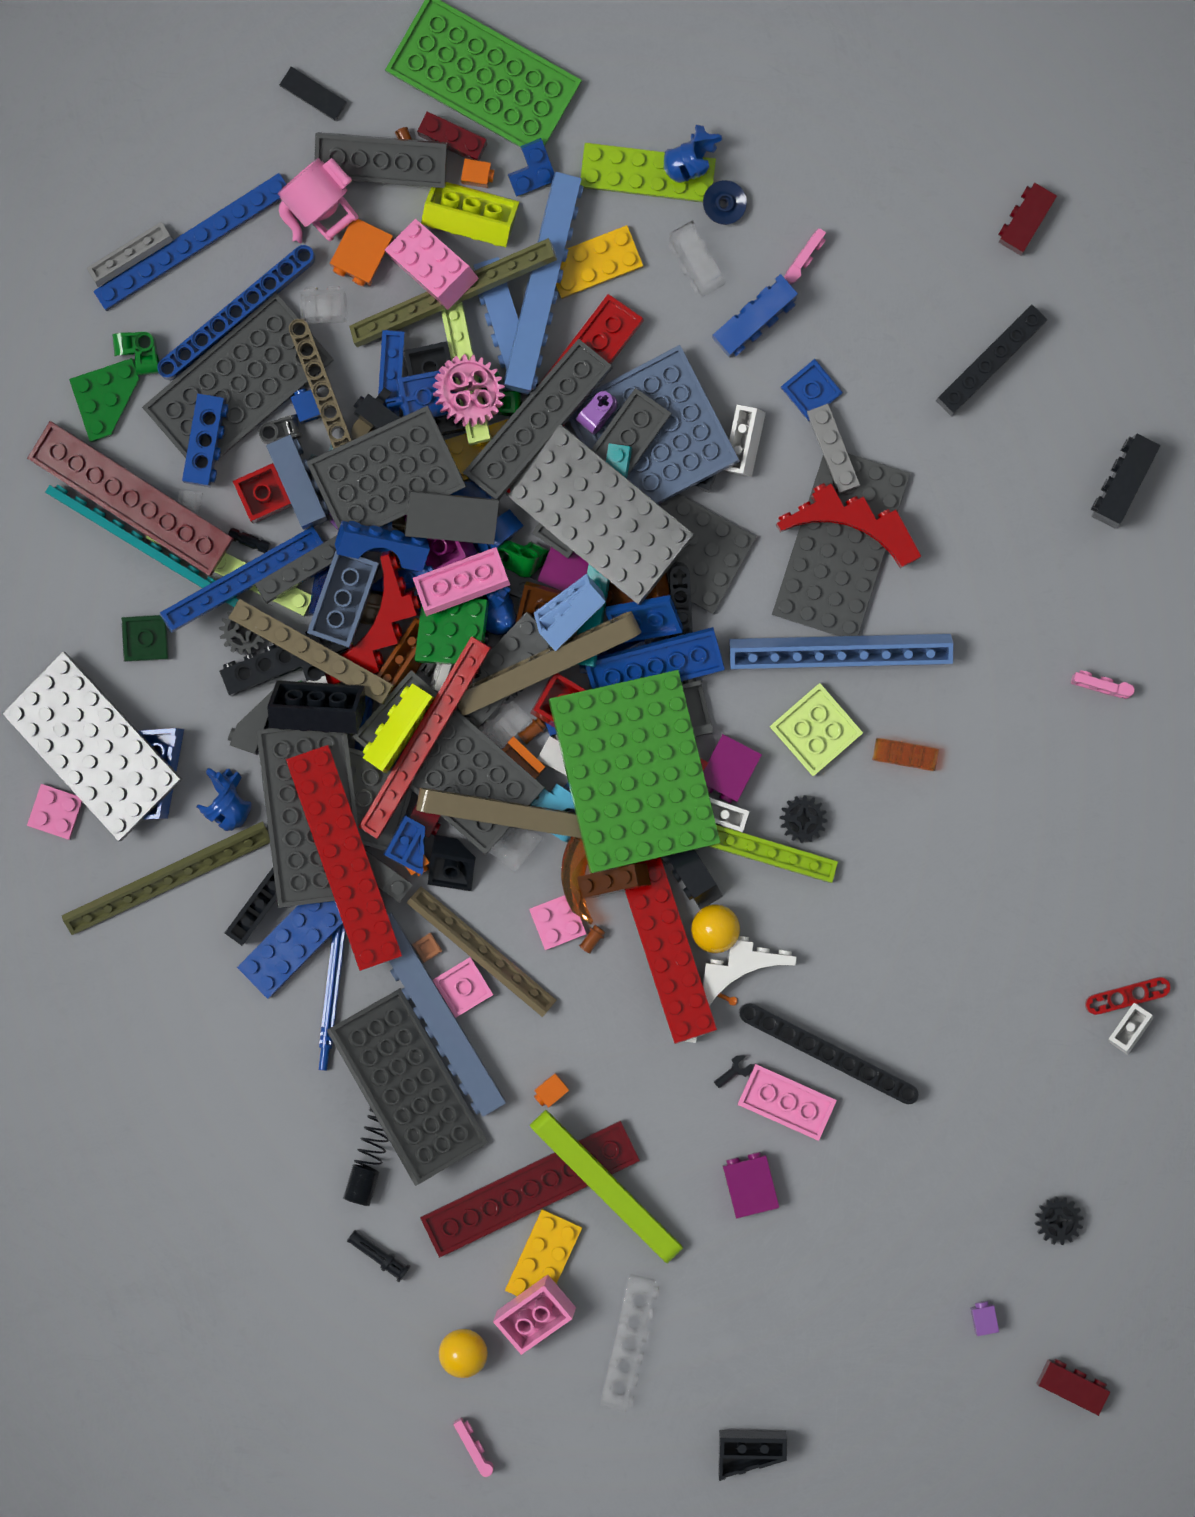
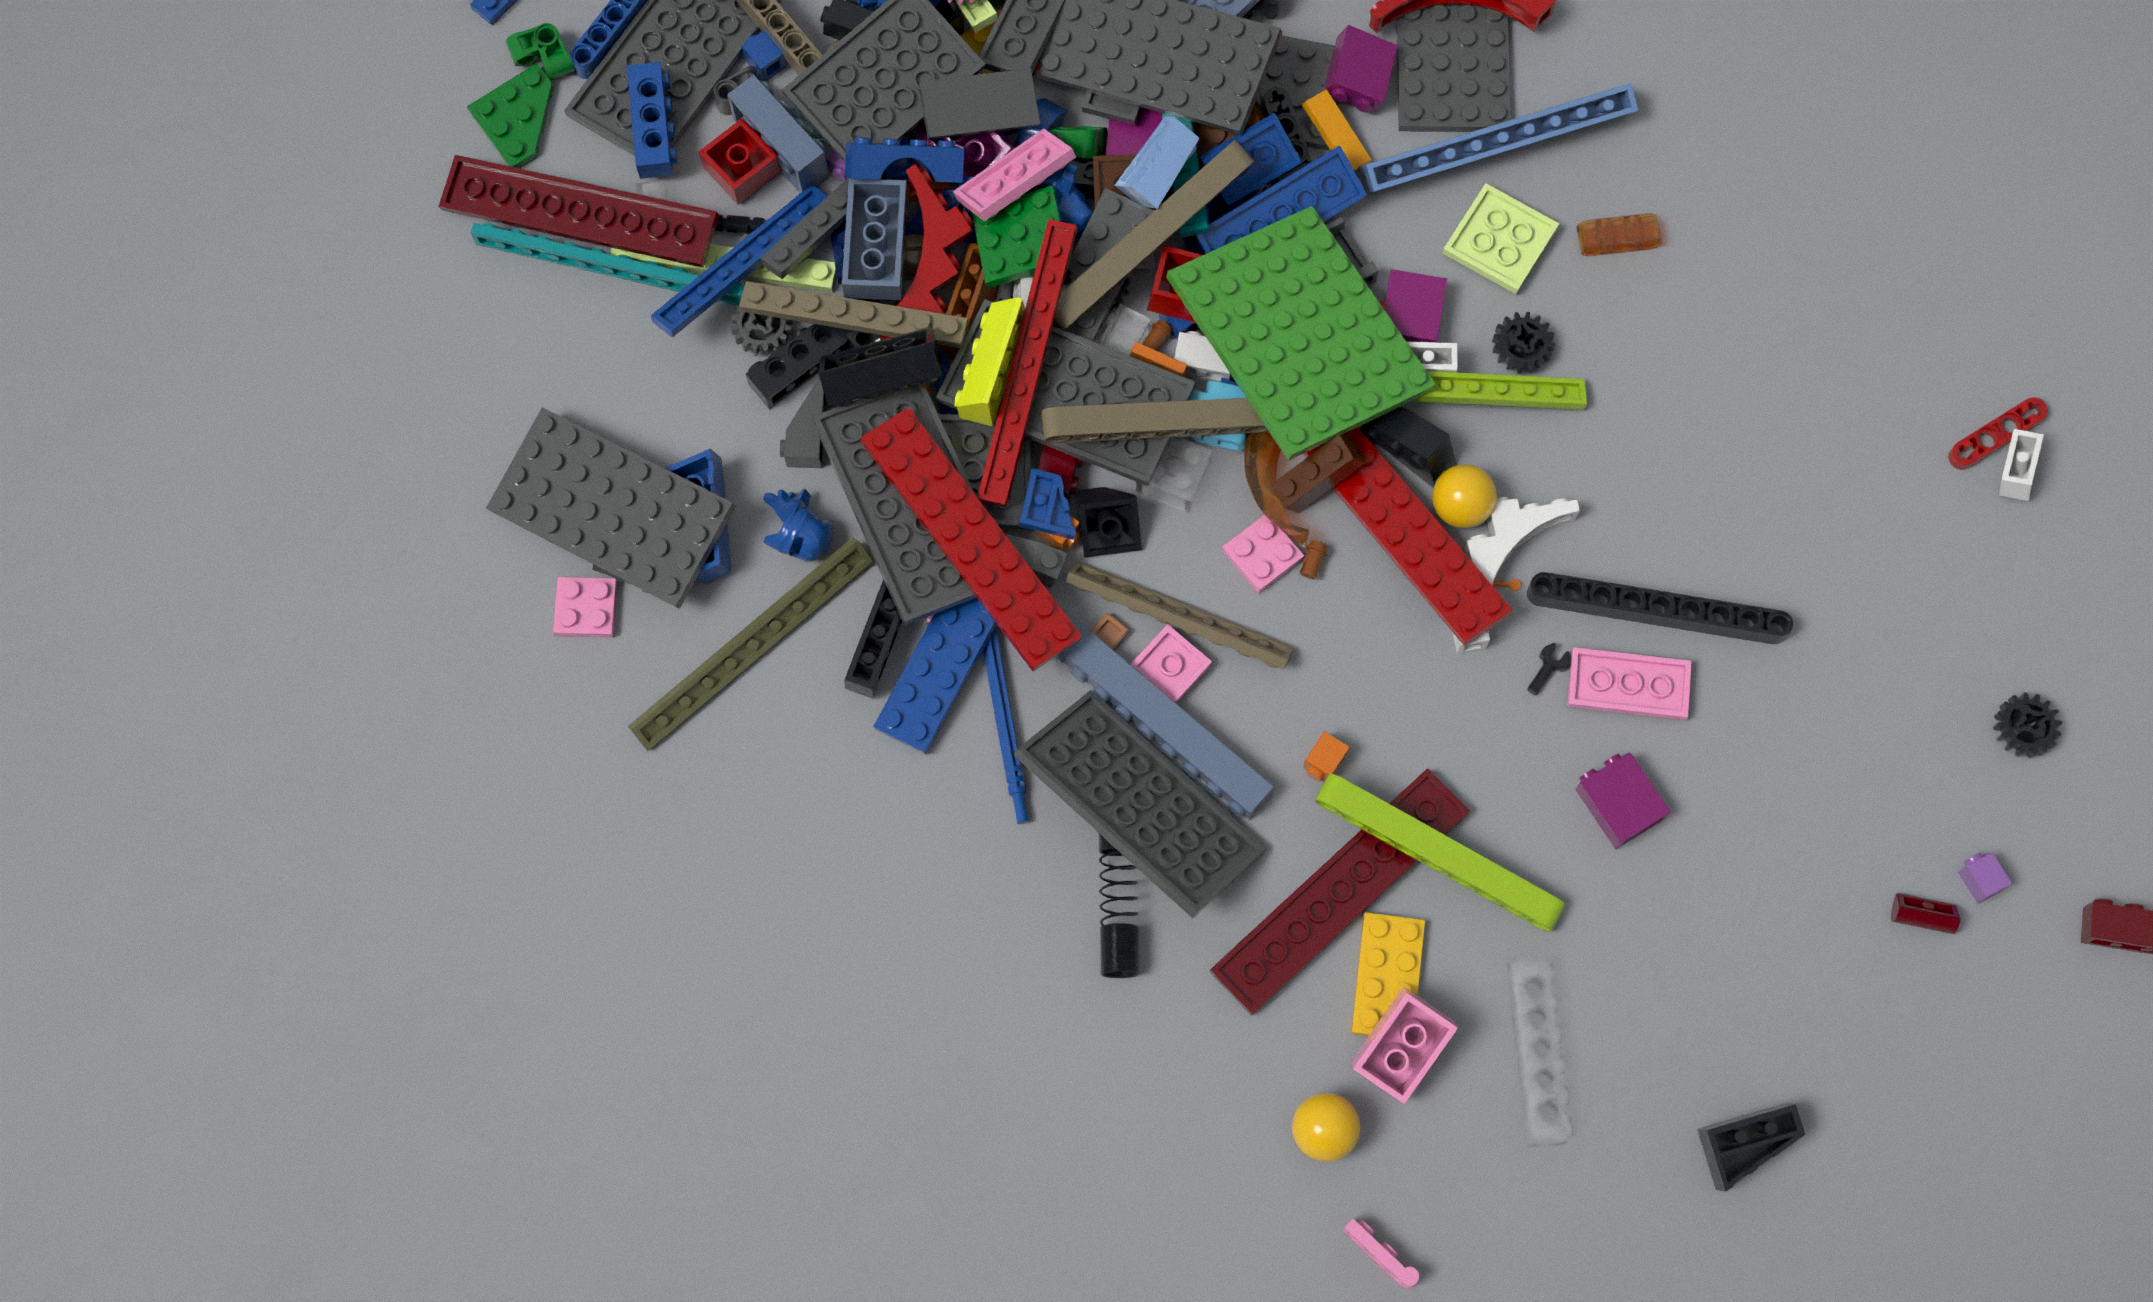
camera: 20 degrees left, 15 degrees down
dark green plate [121,615,169,662] -> none
black pin [347,1230,411,1282] -> none
bright pink hinge [1071,670,1135,699] -> none
none -> light orange tile [1302,89,1371,171]
none -> magenta brick [1323,25,1398,114]
none -> dark red brick [1891,893,1961,935]

